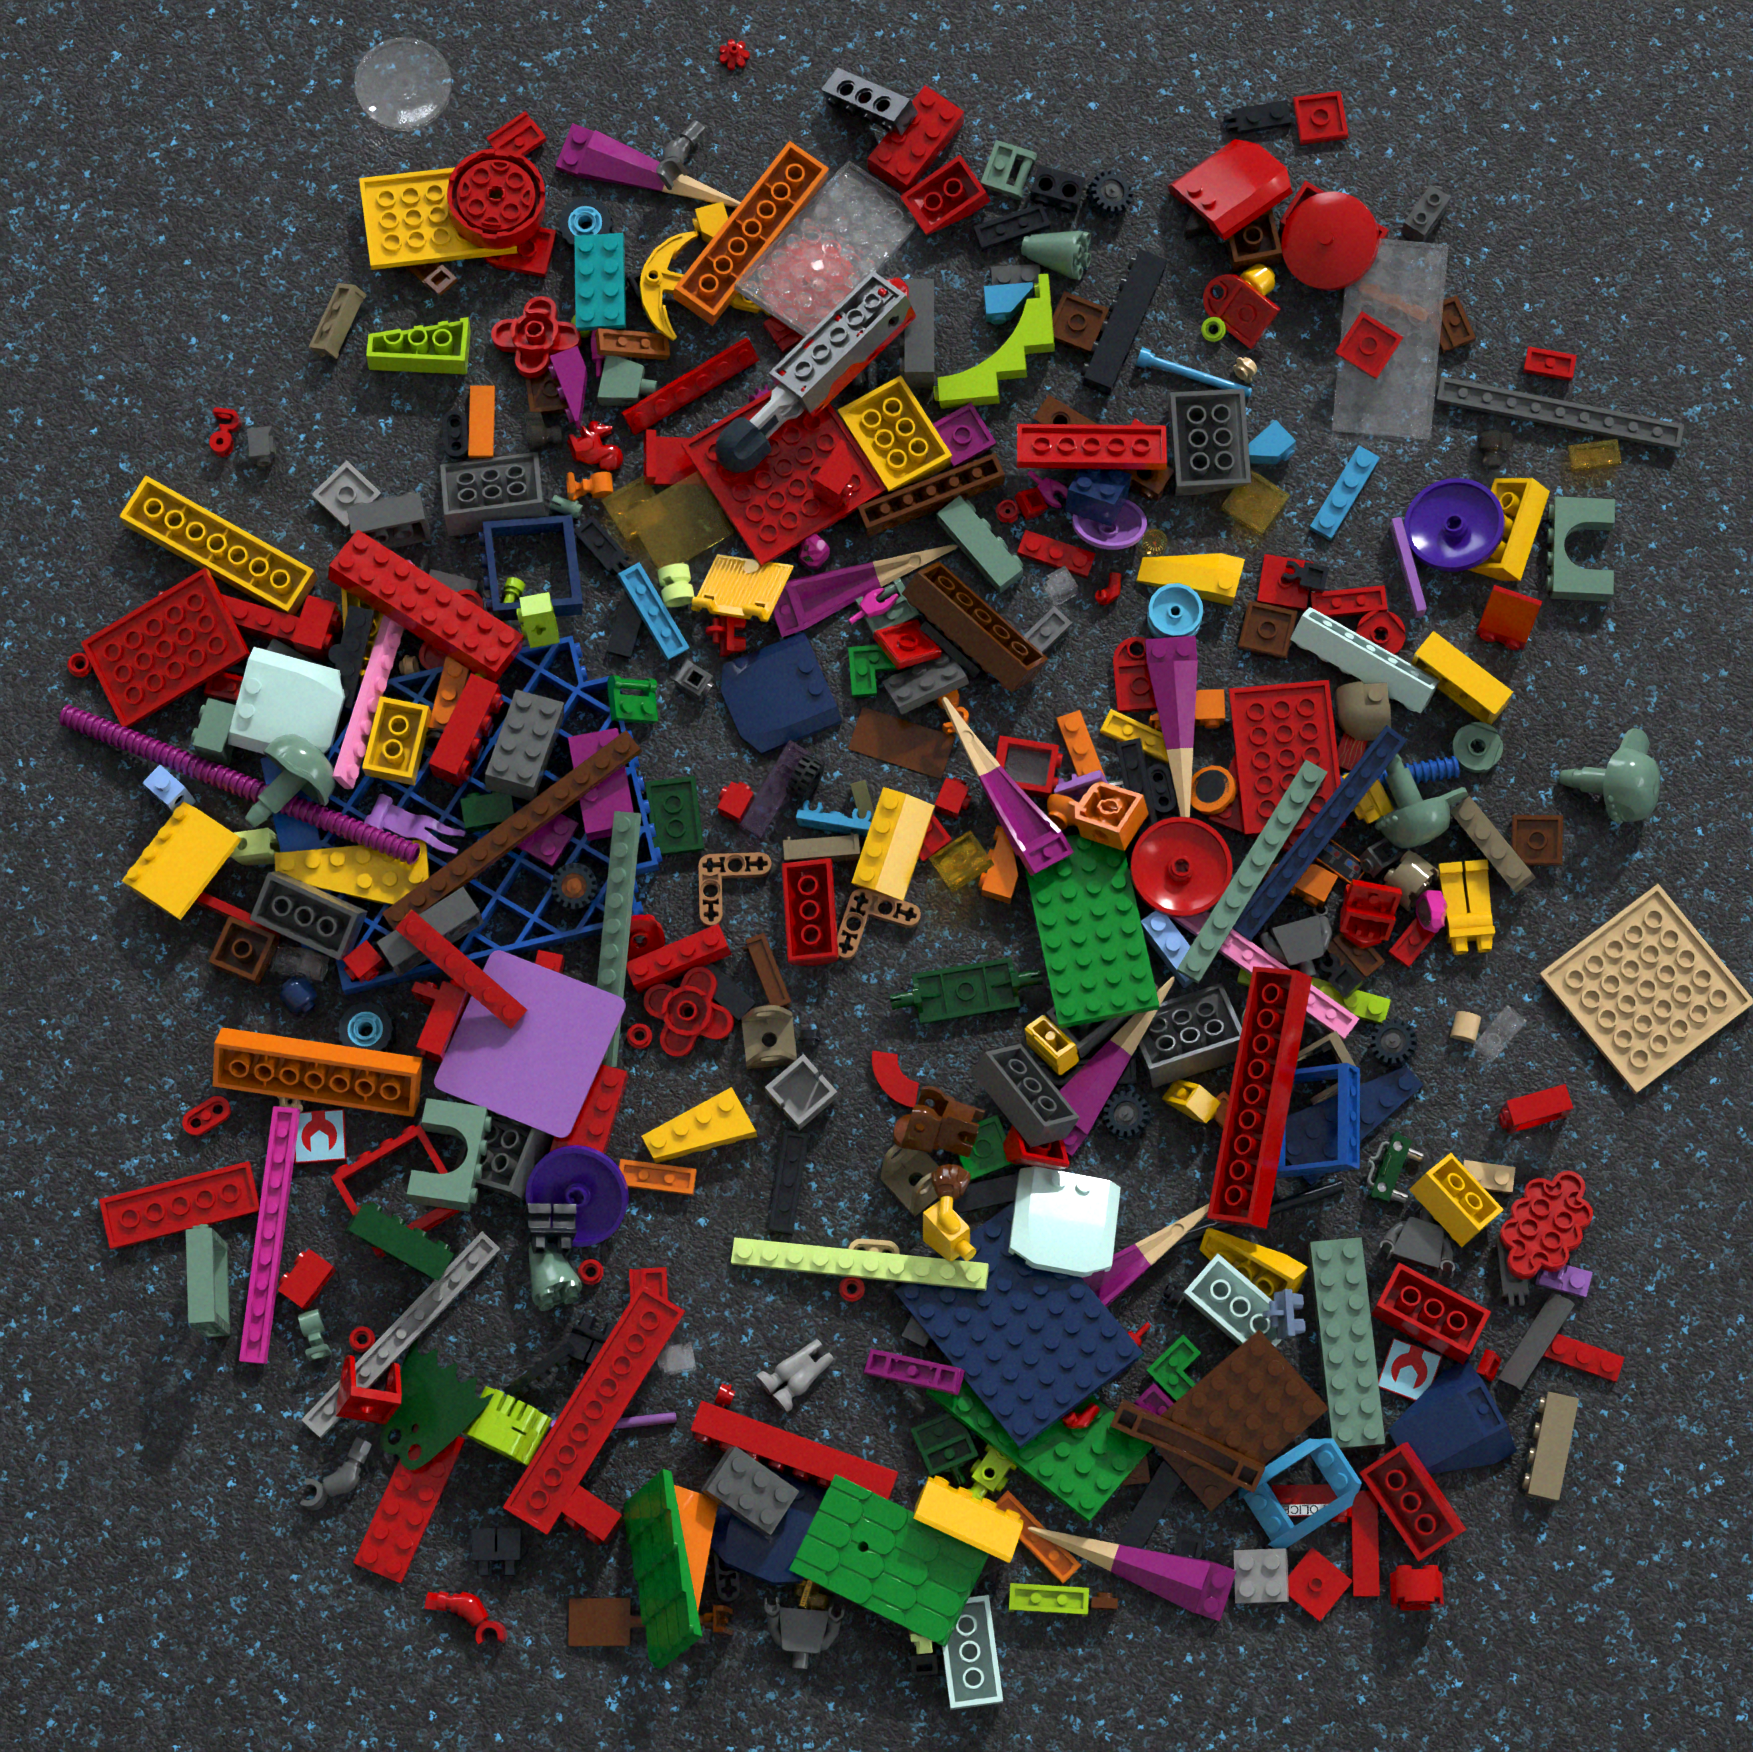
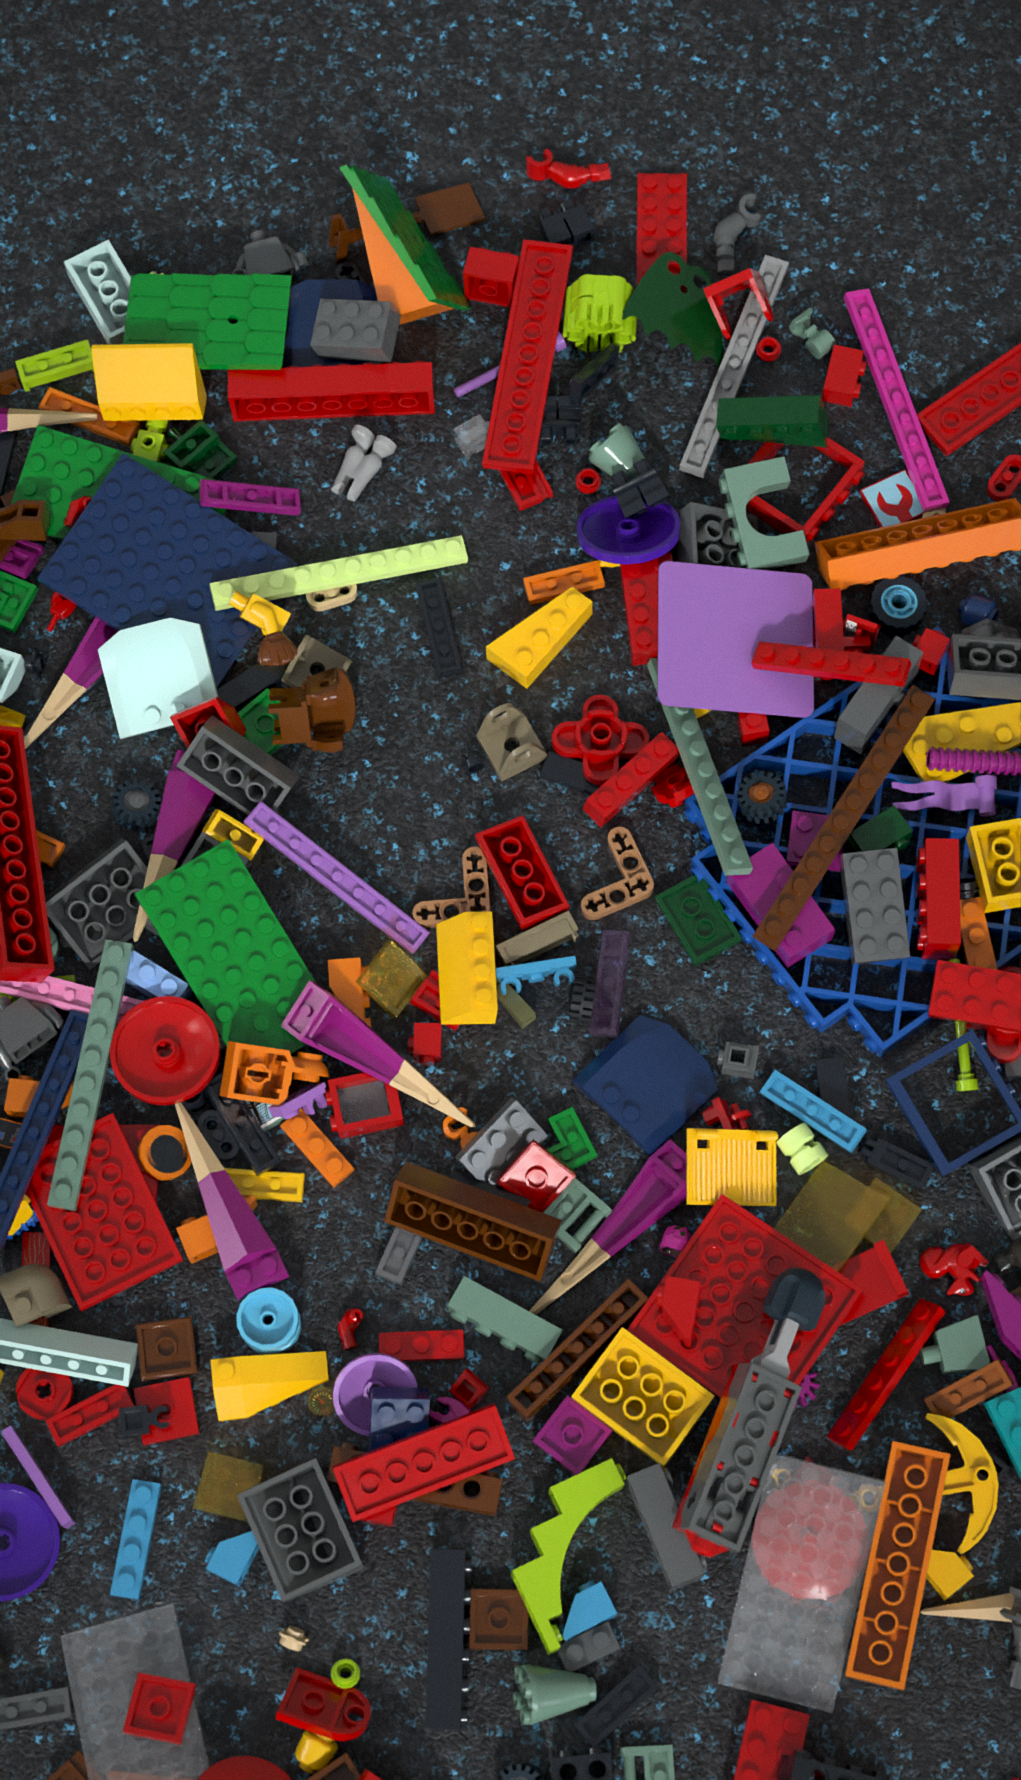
camera: 160 degrees right, 5 degrees down
sand green window [186,1224,230,1337] -> none
lime brick [516,592,560,648] -> none
sand green pin [550,495,583,519] -> none
orange leg [566,472,614,501] -> none
green plate [607,675,658,724] -> none
red plate [627,1023,652,1049] -> none
red plate [714,1383,735,1408] -> none
red brick [717,781,754,824] -> none
reddish brown container [743,933,792,1009] -> none
light grey piece [765,1054,838,1131] -> none
red plate [839,1277,865,1302] -> none
dark pink hand [848,588,898,625] -> none
reddish brown sticker [848,707,956,779] -> none
red tile [872,1051,919,1109] -> none
dark green plate [889,957,1043,1025] -> none
red slope [900,155,991,236] -> none
red plate [995,500,1020,523] -> none
clear window [1043,566,1078,607] -> none
red tile [1113,637,1157,713] -> none
dark azure piece [1136,347,1252,397] -> none
yellow slope [1162,1079,1221,1123] -> none
none -> medium lavender tile [244,801,430,955]
none -> red door [843,614,881,650]

